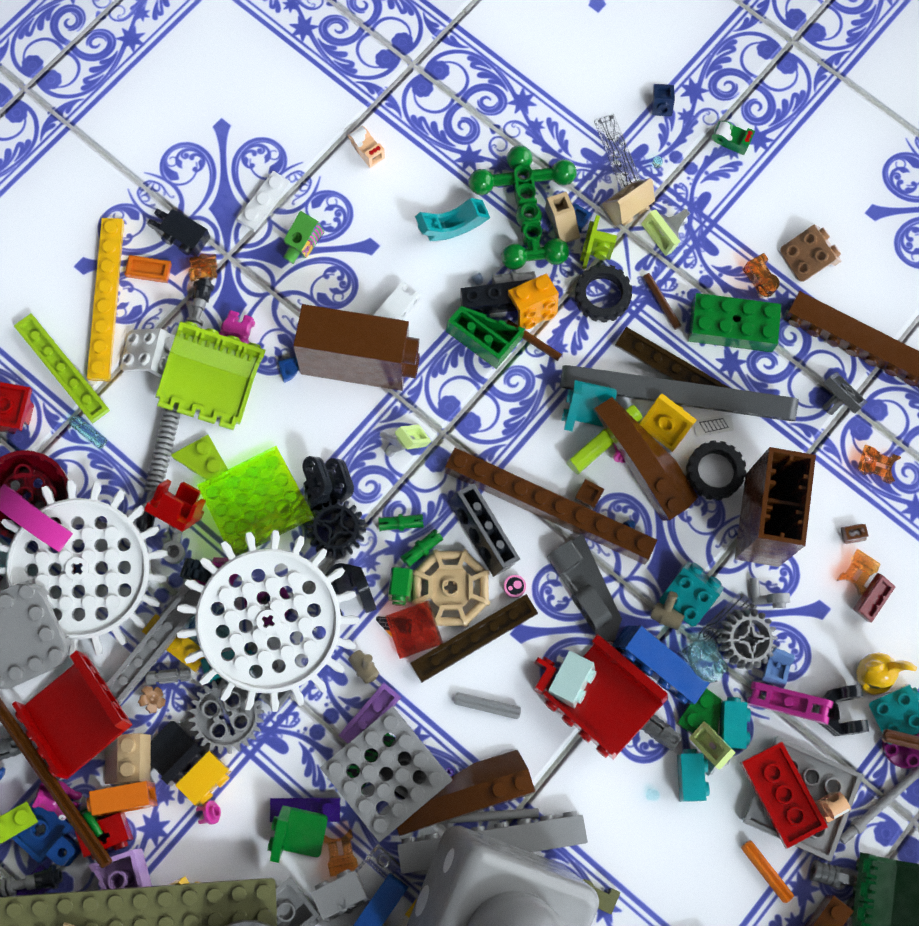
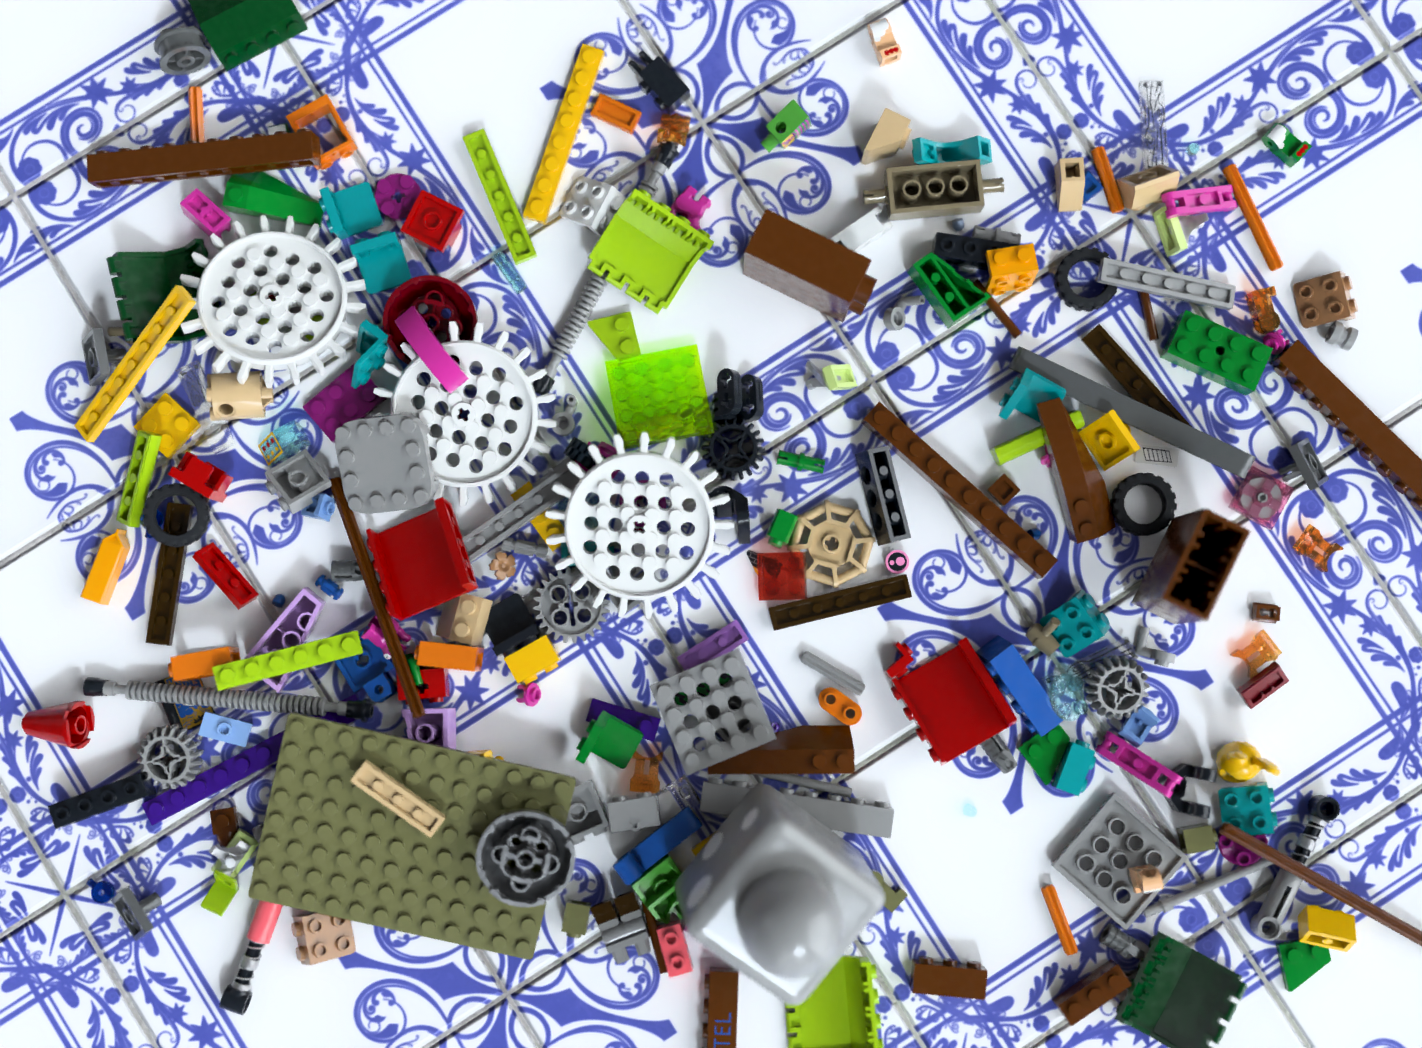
camera: 25 degrees right, 10 degrees up
red panel [144,479,206,532] -> none
white plate [237,171,291,233] -> none
blue tile [278,356,299,383] -> none
dark tan piece [348,650,379,684] -> none
green pin [400,529,443,568] -> none
green piece [468,145,577,270] -> none
dark grey panel [547,534,622,642] -> none
light aqua brick [548,651,597,708] -> none
lime bracket [580,215,617,269] -> none
dark blue bracket [652,84,675,116] -> none
teal brick [677,749,710,802] -> none
yellowish green piece [689,722,735,776] -> none
red plate [740,742,828,849] -> none
none -> orange plate [818,687,862,725]
none -> tan slope [861,108,912,165]
none -> dark tan brick [863,159,1004,221]
none -> light grey plate [883,295,925,331]
none -> orange axle [1091,146,1124,214]
none -> light grey plate [1097,258,1236,310]
none -> dark pink plate [1161,185,1238,219]
none -> olive brick [1176,823,1218,854]
none -> orange axle [1223,164,1283,271]
none -> clear pink piece [1228,466,1294,530]
none -> dark pink plate [1263,329,1290,355]
none -> light grey wheel [1325,321,1359,351]

